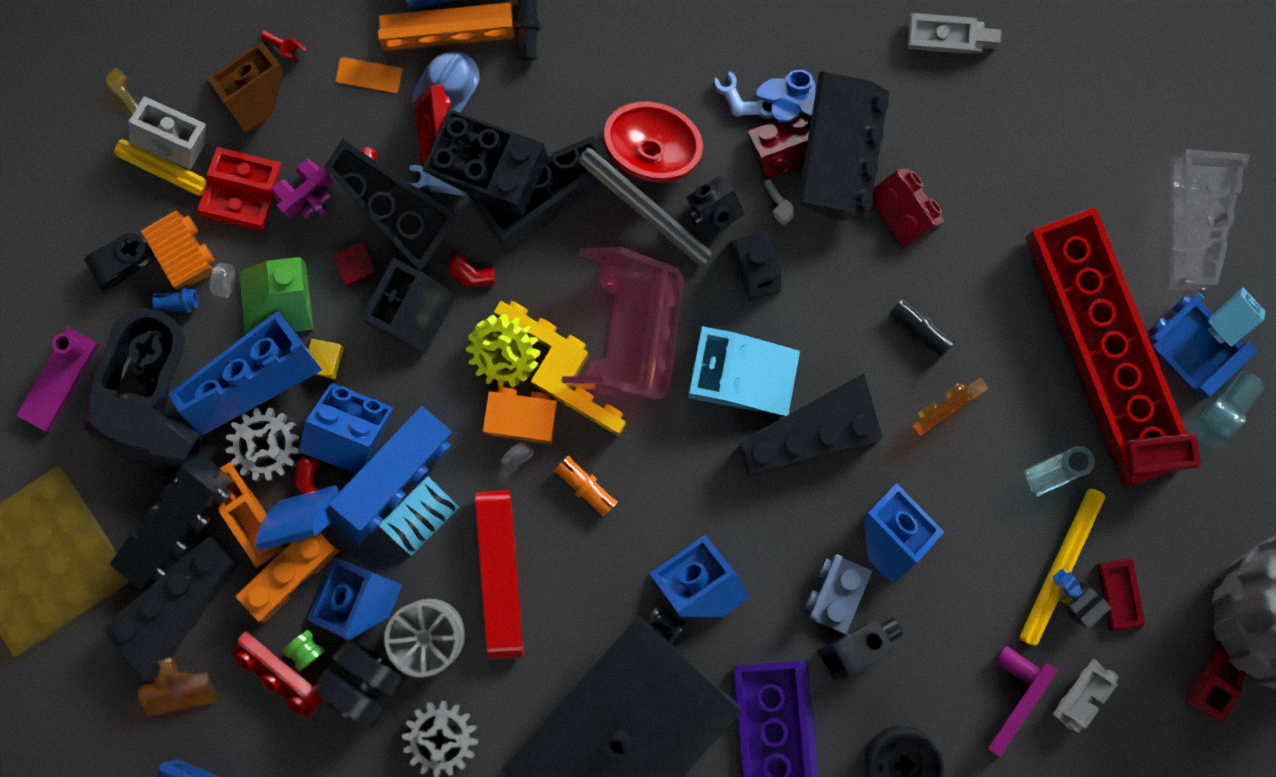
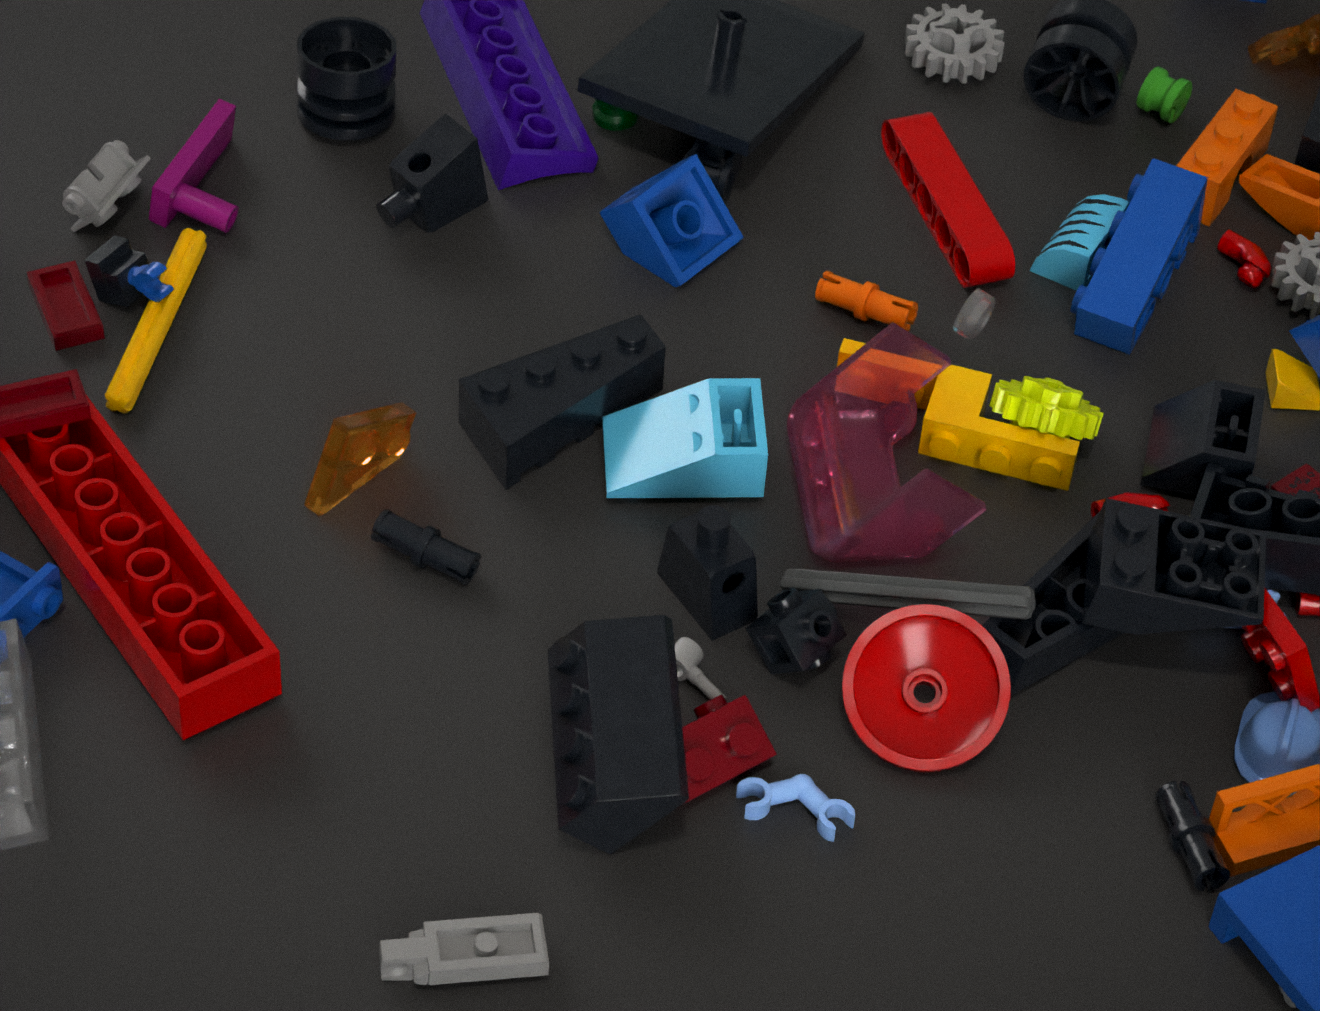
camera: 165 degrees right, 35 degrees down
red tile [231,631,324,719] -> none
blue slope [255,485,339,551] -> none
blue slope [299,383,394,475] -> none
blue slope [307,557,402,640] -> none
light grey wheel [385,599,466,677] -> none
orange brick [483,387,558,445] -> none
blue plate [756,70,816,123] -> none
sand blue bracket [805,554,872,634] -> none
blue slope [864,483,944,585] -> none
dark red bracket [872,168,944,248] -> none
clear light blue piece [1023,446,1095,497] -> none

